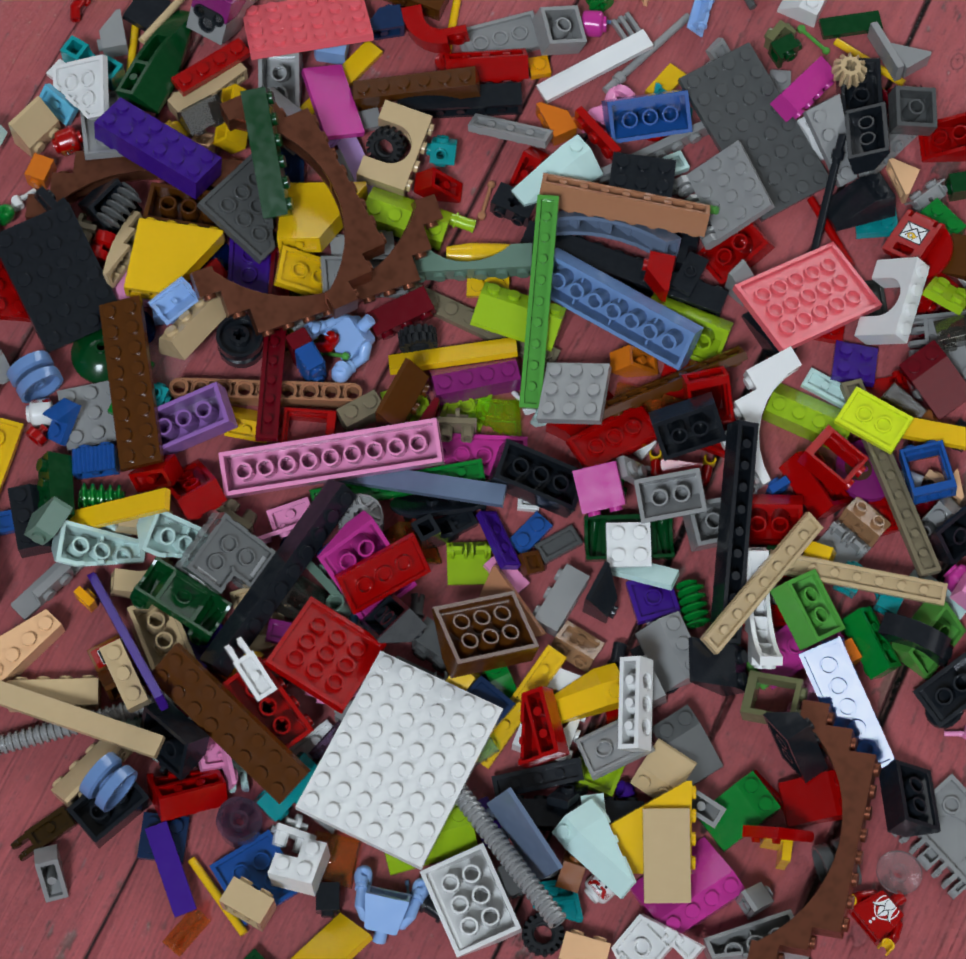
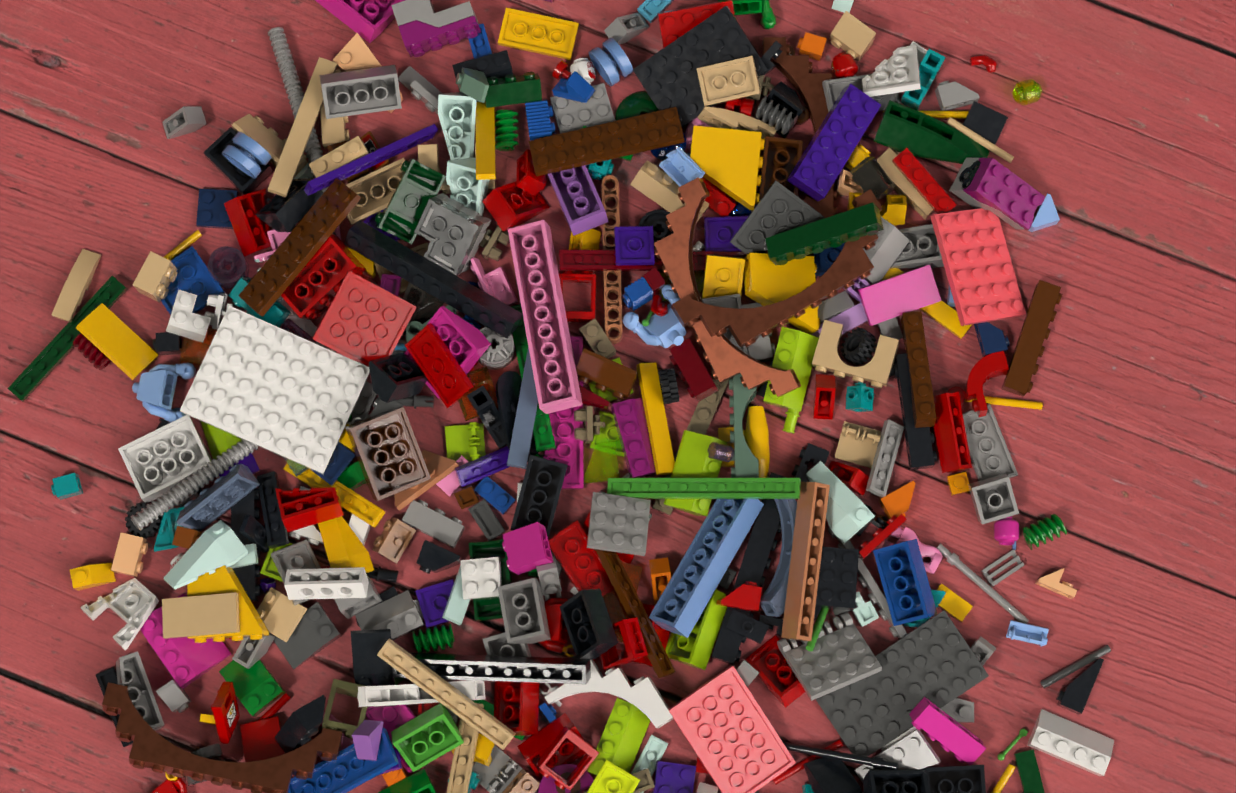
camera: 90 degrees right, 10 degrees up
dark brown hinge [10,806,77,861] -> none
white hand [11,188,36,212] -> none
medium azure plate [39,83,79,126] -> none
light orange plate [73,586,98,613] -> none
dark purple tile [145,821,197,918] -> none
clear orange hinge [162,909,211,957] -> none
white hinge [224,636,277,702] -> none
nougat hinge [477,181,495,221] -> none
white tile [536,29,653,104] -> none
olive bracket [764,20,797,50] -> none
dark green brick [768,33,802,69] -> none
tan gear [831,52,867,89] -> none
none -> light grey slope [319,65,402,119]
none -> medium lavender slope [352,720,384,761]
none -> dark purple plate [614,226,655,266]
none -> tan plate [697,56,761,106]
none -> piece [708,442,734,462]
none -> tan hinge [834,421,881,468]

